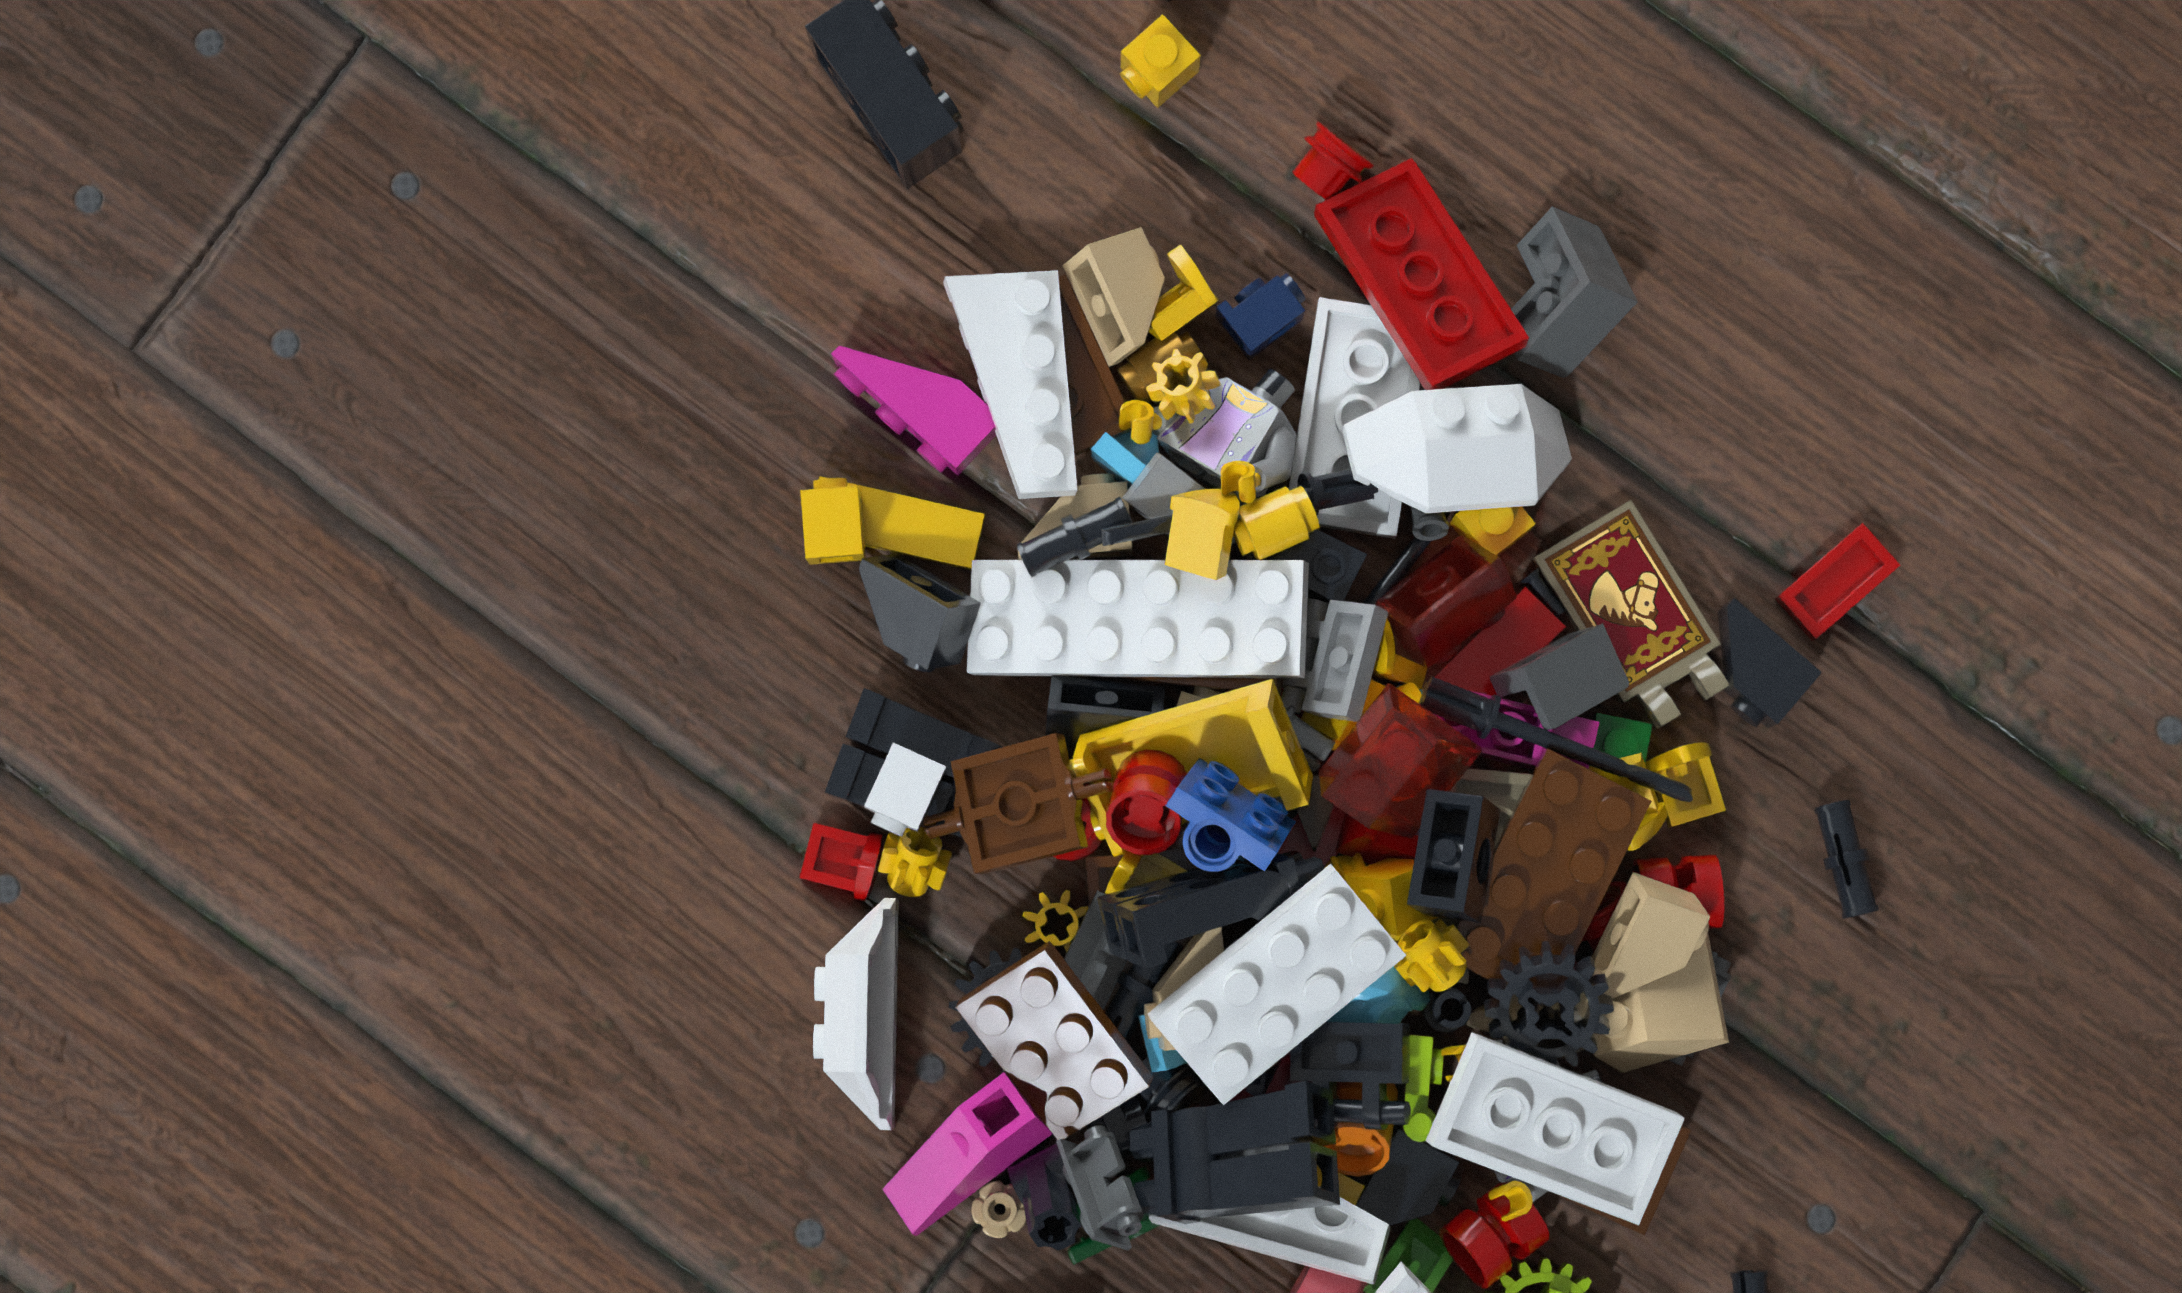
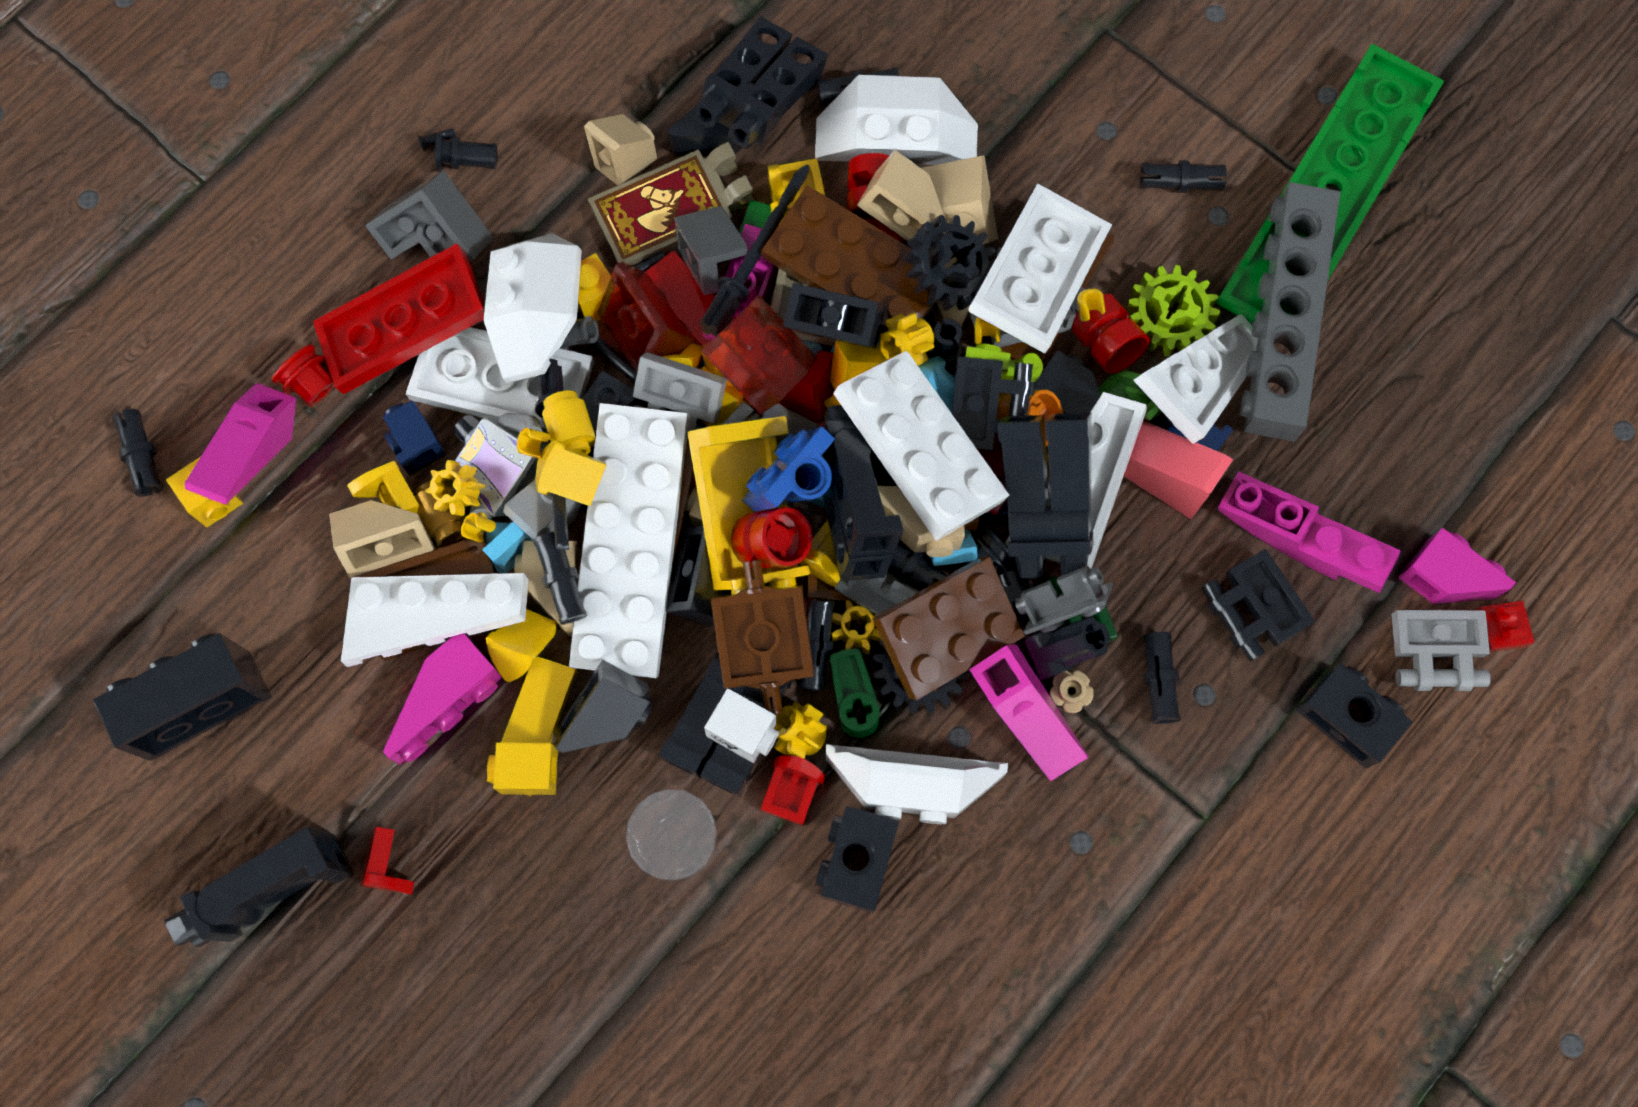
camera: 85 degrees left, 10 degrees down
red tile [1775,523,1901,641] -> none
none -> black hips [164,827,355,947]
none -> dark pink slope [185,383,296,505]
none -> red tile [360,827,414,895]
none -> black piece [417,128,456,152]
none -> black pin [434,131,498,172]
none -> yellow tile [486,609,557,682]
none -> tan slope [584,114,657,185]
none -> clear tile [626,789,717,881]
none -> black hips [695,17,828,148]
none -> black pin [797,597,835,690]
none -> white wedge [815,75,978,165]
none -> black brick [815,806,899,914]
none -> dark green piece [830,649,880,740]

